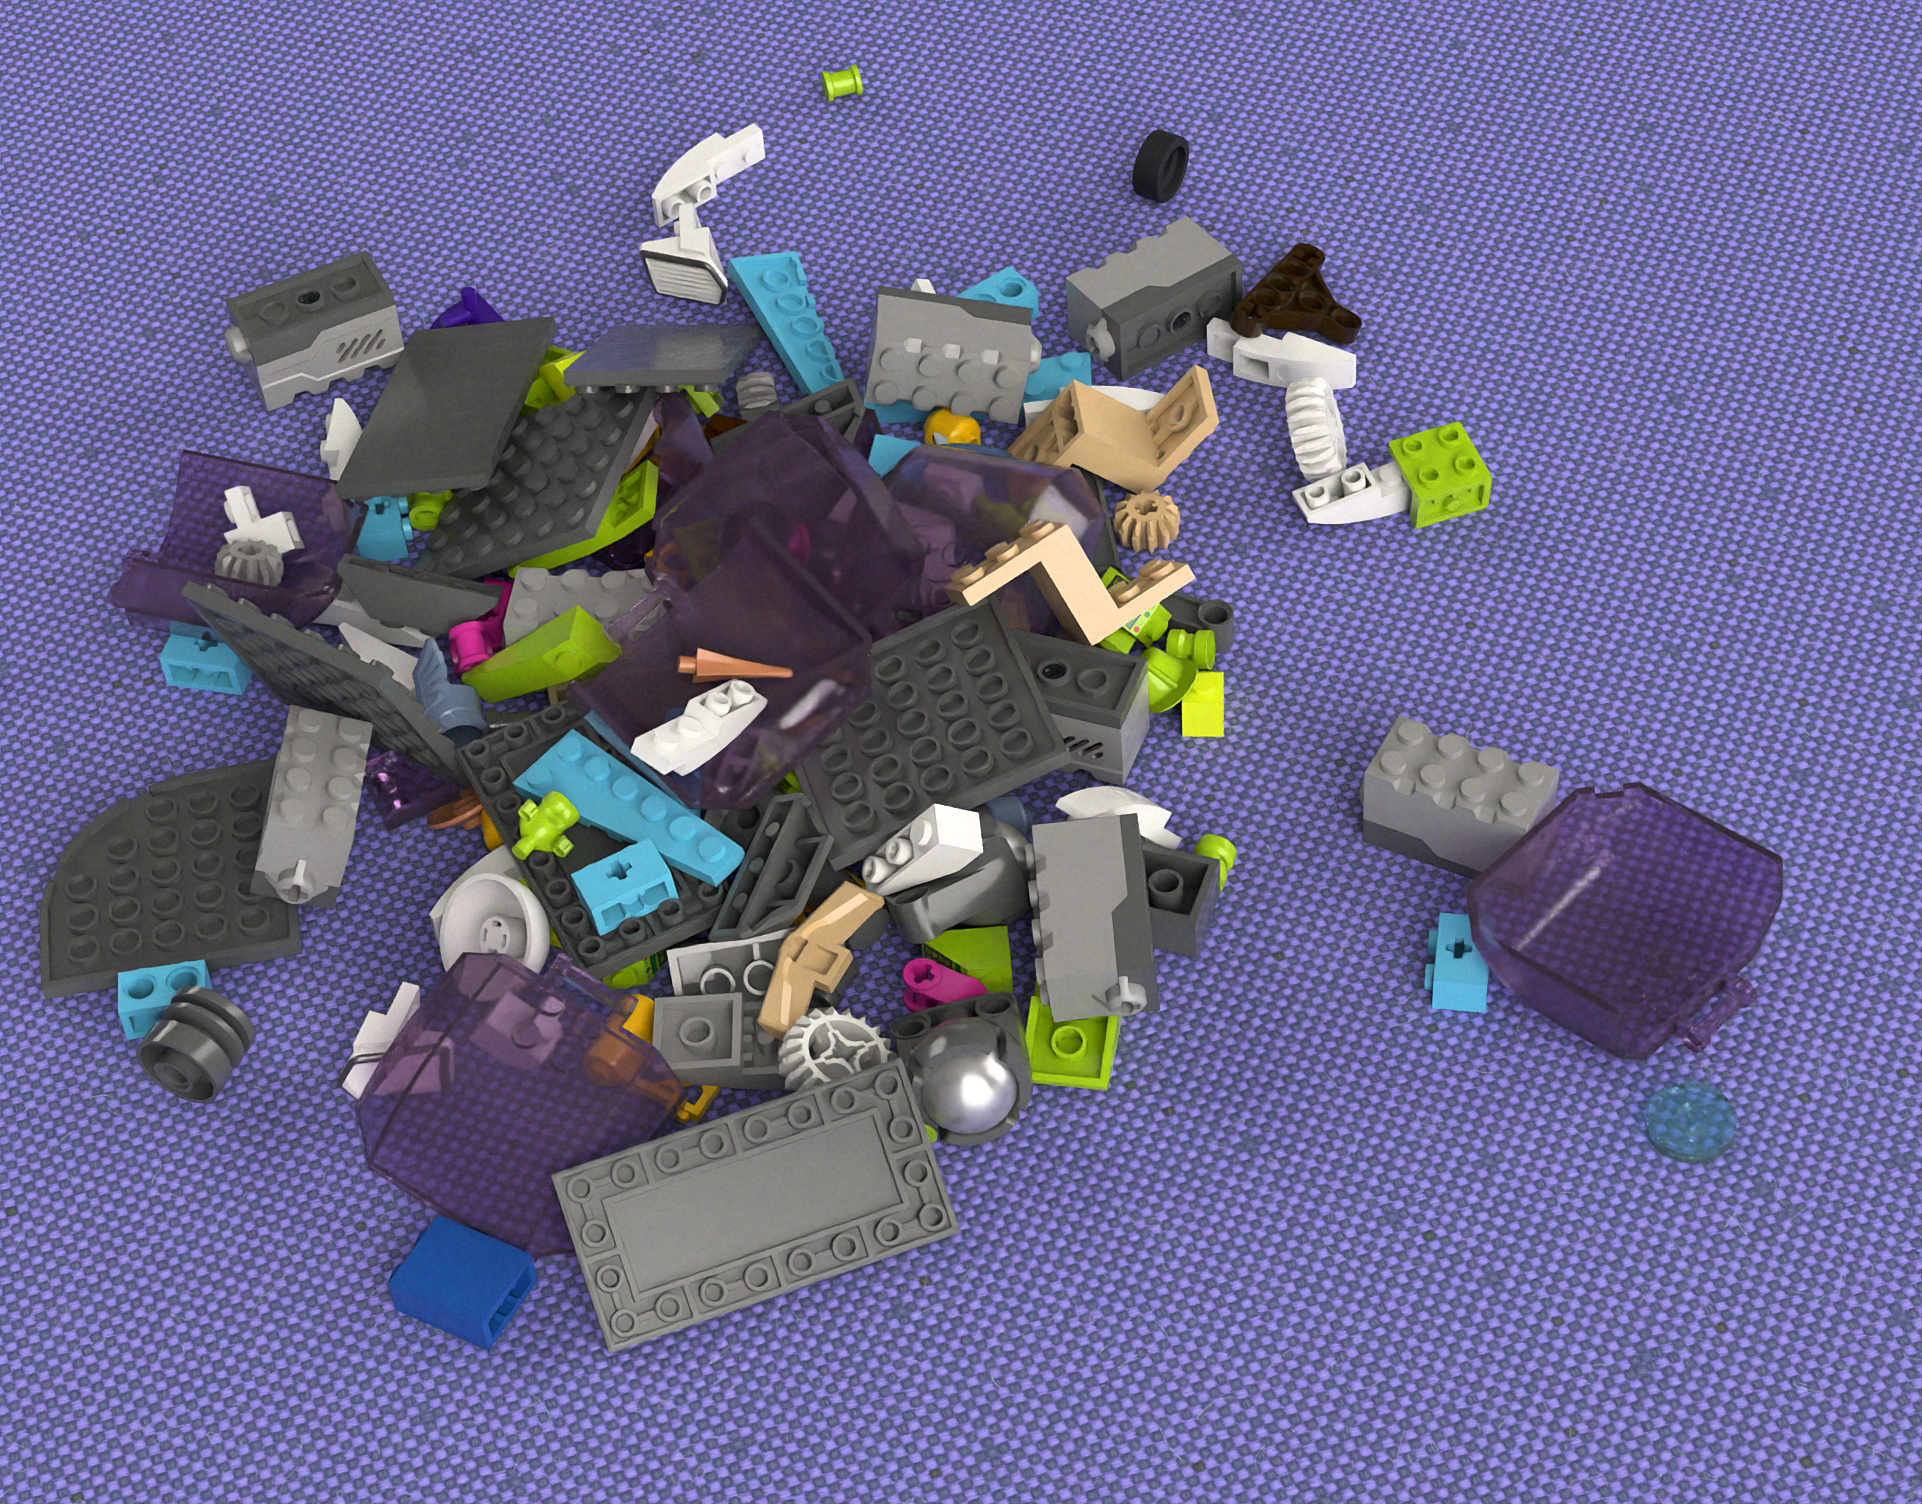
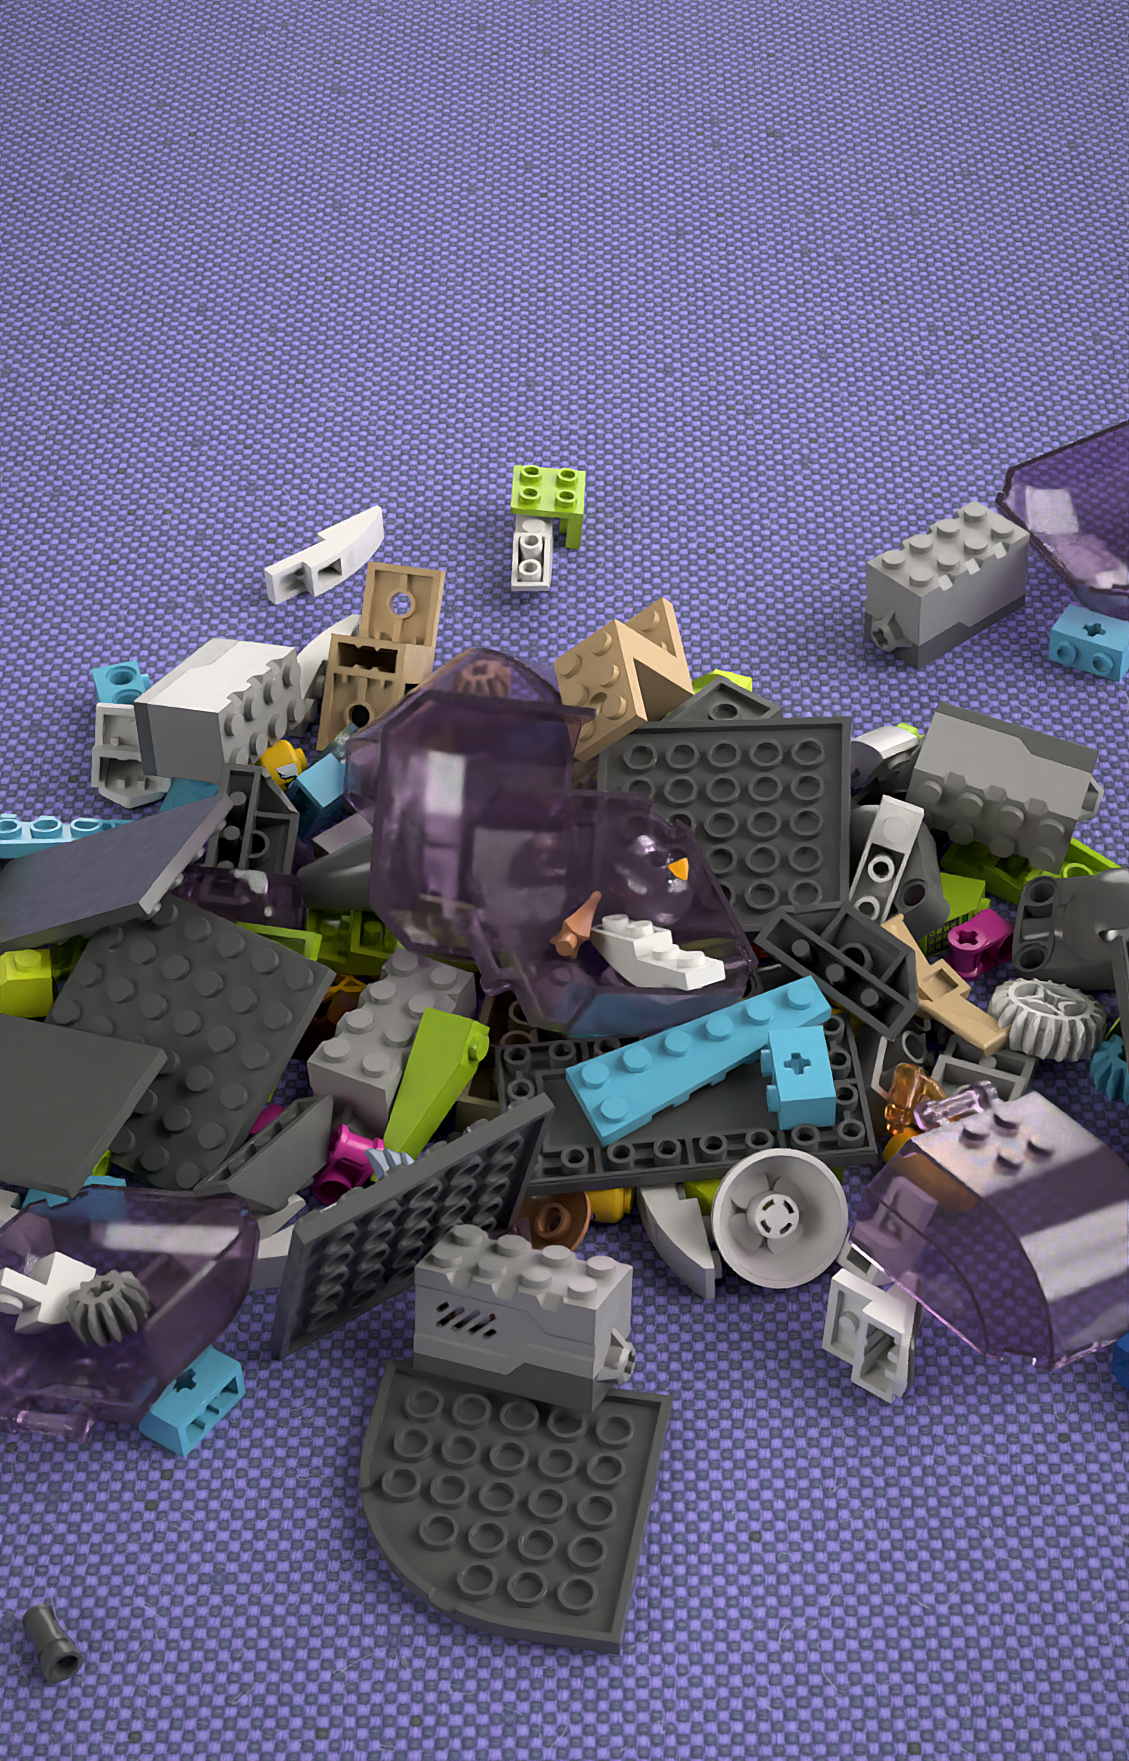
camera: 70 degrees left, 5 degrees down
medium azure brick [118,959,213,1040] -> none
dark grey wheel [136,986,256,1103] -> none
lime piece [512,791,580,860] -> none
piece [1066,216,1242,382] -> none
black tyre [1132,129,1189,203] -> none
dark brown beam [1229,243,1362,344] -> none
white gear [1285,377,1347,483] -> none
none -> clear purple piece [608,834,693,928]
none -> clear orange plant [884,1064,961,1135]

